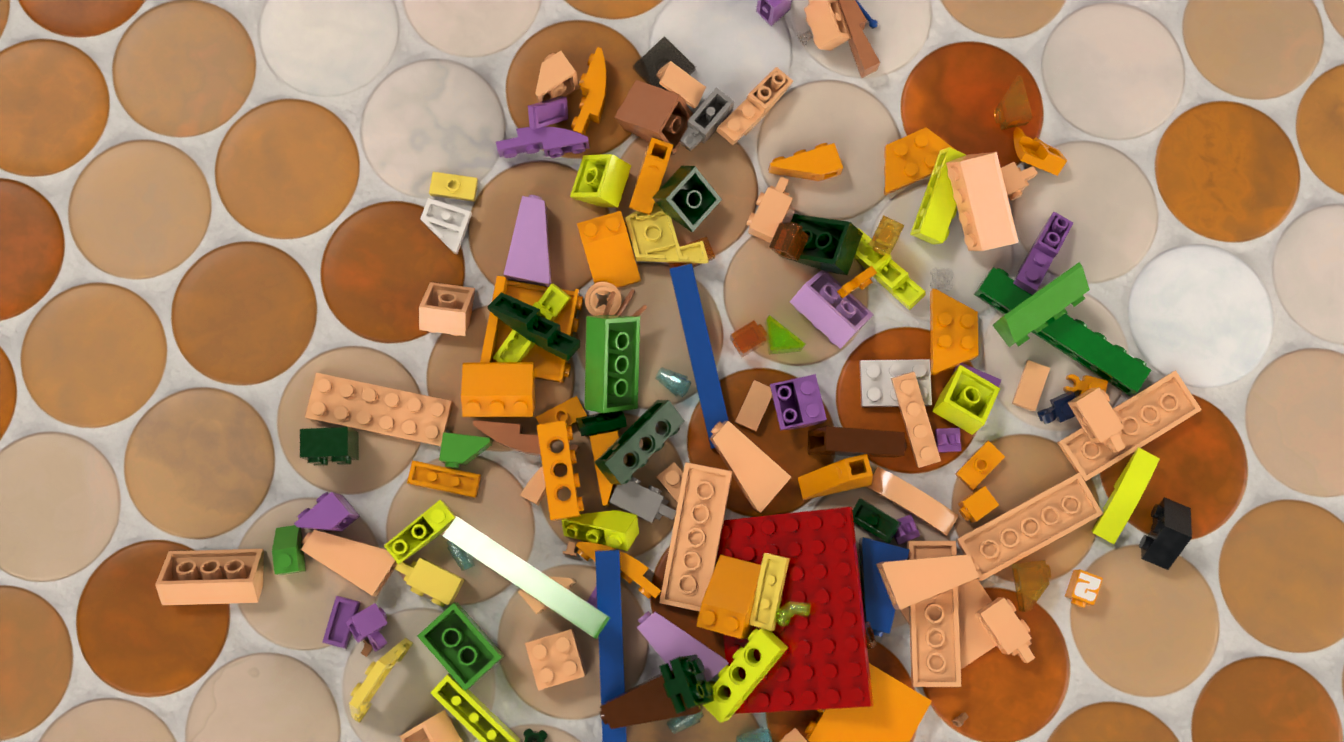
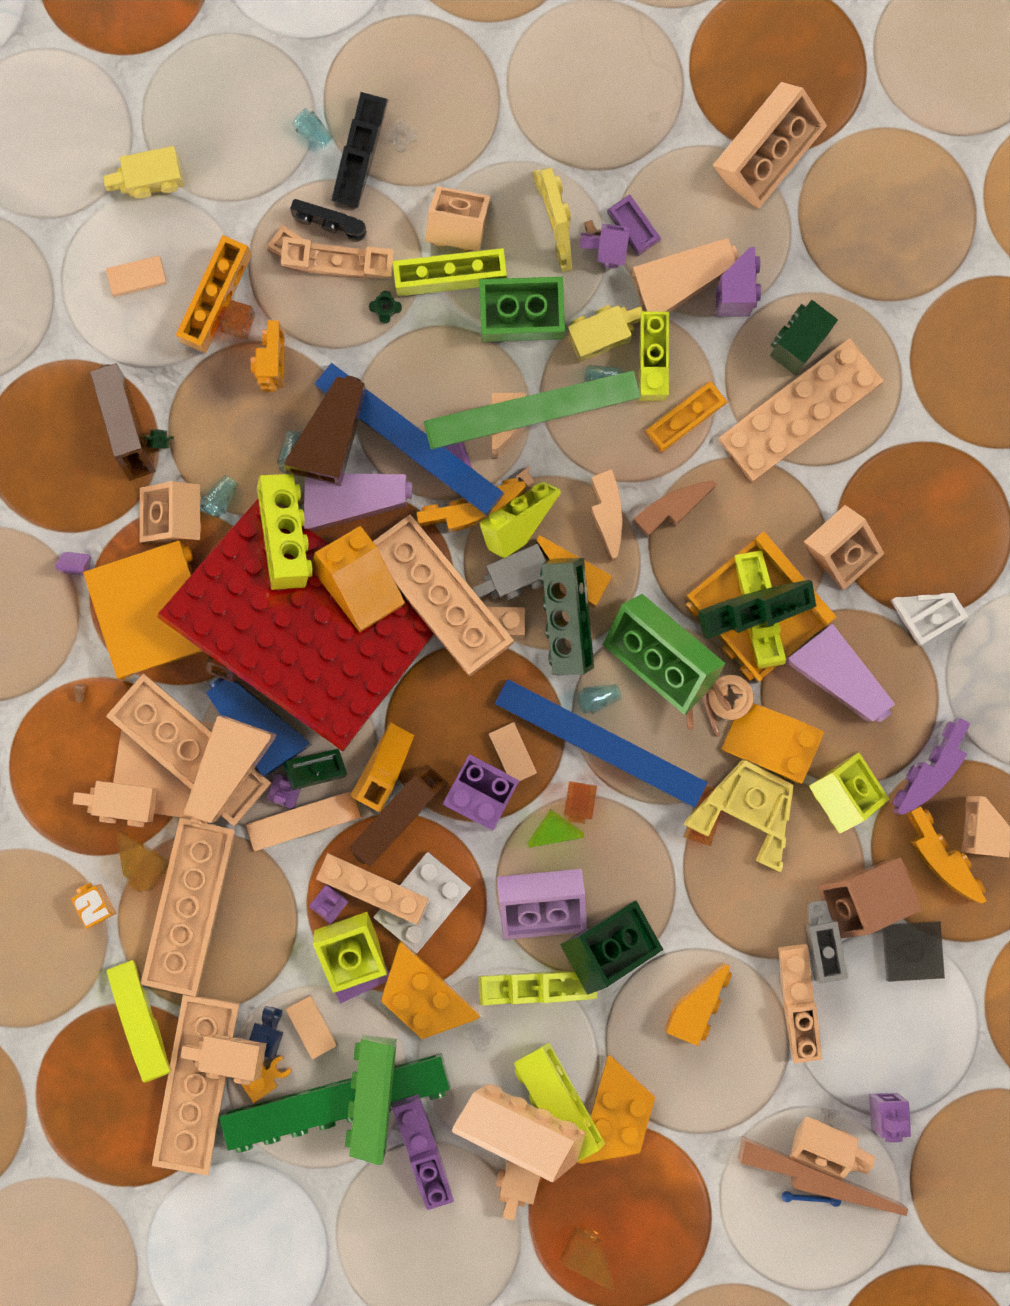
camera: 130 degrees right, 5 degrees up
bright green slope [272,525,306,575] -> none
light yellow plate [429,172,478,202] -> none
bright green slope [439,432,493,468] -> none
light orange slope [461,362,535,417] -> none
light nougat brick [525,629,587,691] -> none
medium lavender tile [528,96,568,129] -> none
light orange plate [535,396,587,426] -> none
light orange brick [537,421,584,521] -> none
dark green plate [576,411,627,436] -> none
light orange slope [629,138,673,215] -> none
dark green slope [652,166,722,232] -> none
light nougat panel [656,61,706,109] -> none
dark green plate [659,654,714,714] -> none
light nougat slope [709,421,791,513] -> none
light nougat hinge [746,176,793,244] -> none
light yellow plate [749,553,790,631] -> none
clear orange brick [769,222,809,261] -> none
clear neon green arm [775,601,811,626] -> none
light orange plate [837,266,877,299] -> none
clear yellow slope [869,215,904,255] -> none
light orange plate [955,440,1005,490] -> none
light orange brick [958,486,999,523] -> none
light orange slope [1013,127,1067,176] -> none
black brick [1139,497,1192,570] -> none

